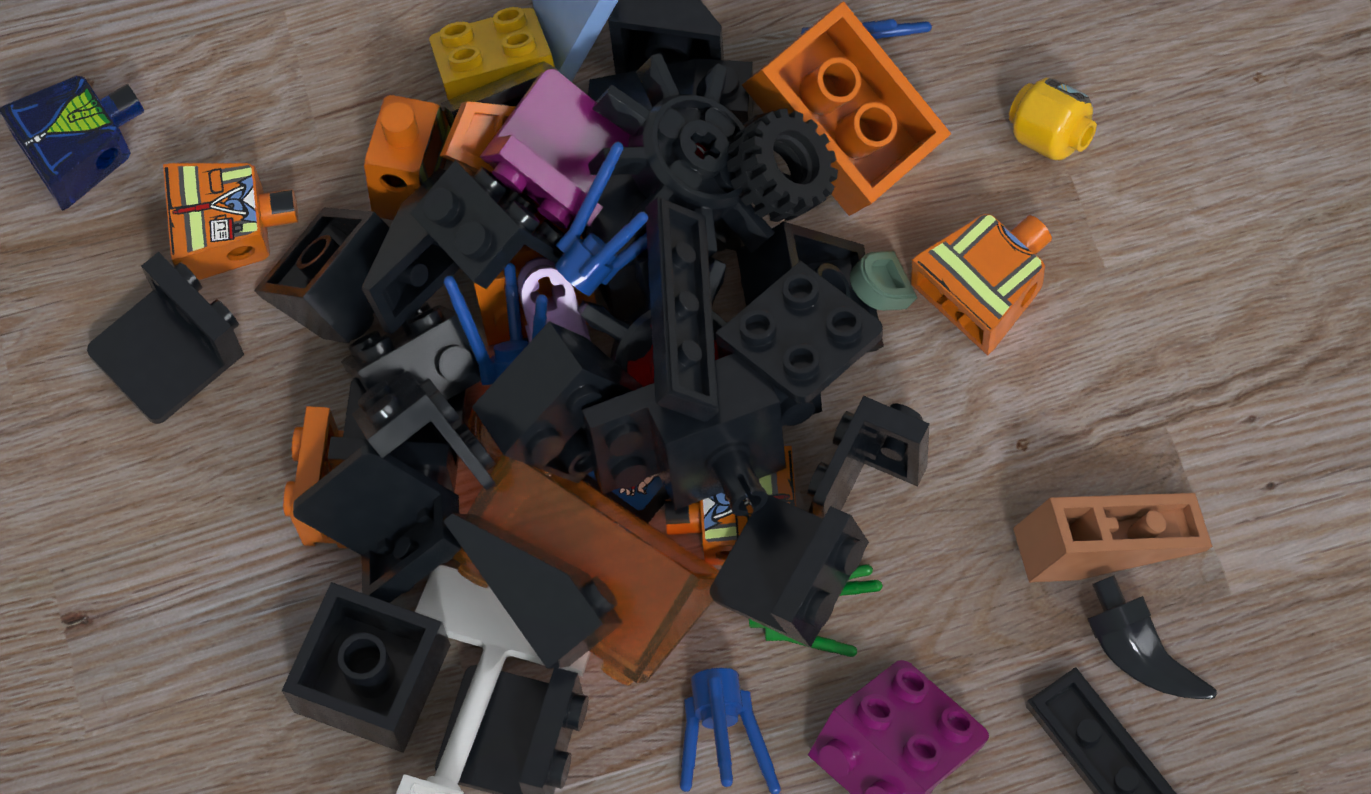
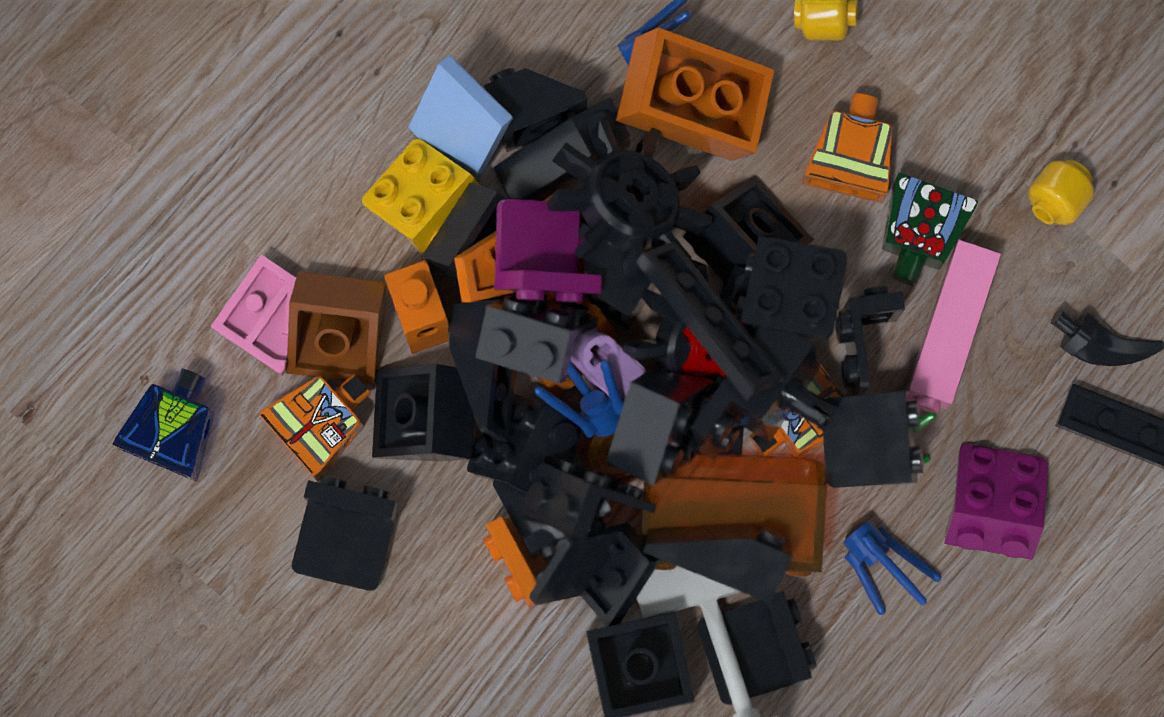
camera: 40 degrees left, 15 degrees up
blue plant [555,142,648,296] -> none
black tyre [727,109,838,222] -> none
sand green tile [850,251,917,311] -> none
nougat slope [1013,493,1213,583] -> none
none -> bright pink wing [211,254,296,376]
none -> dark orange slope [286,271,386,385]
none -> torso [882,173,978,286]
none -> bright pink brick [906,240,1001,413]
none -> yellow head [1028,160,1095,225]

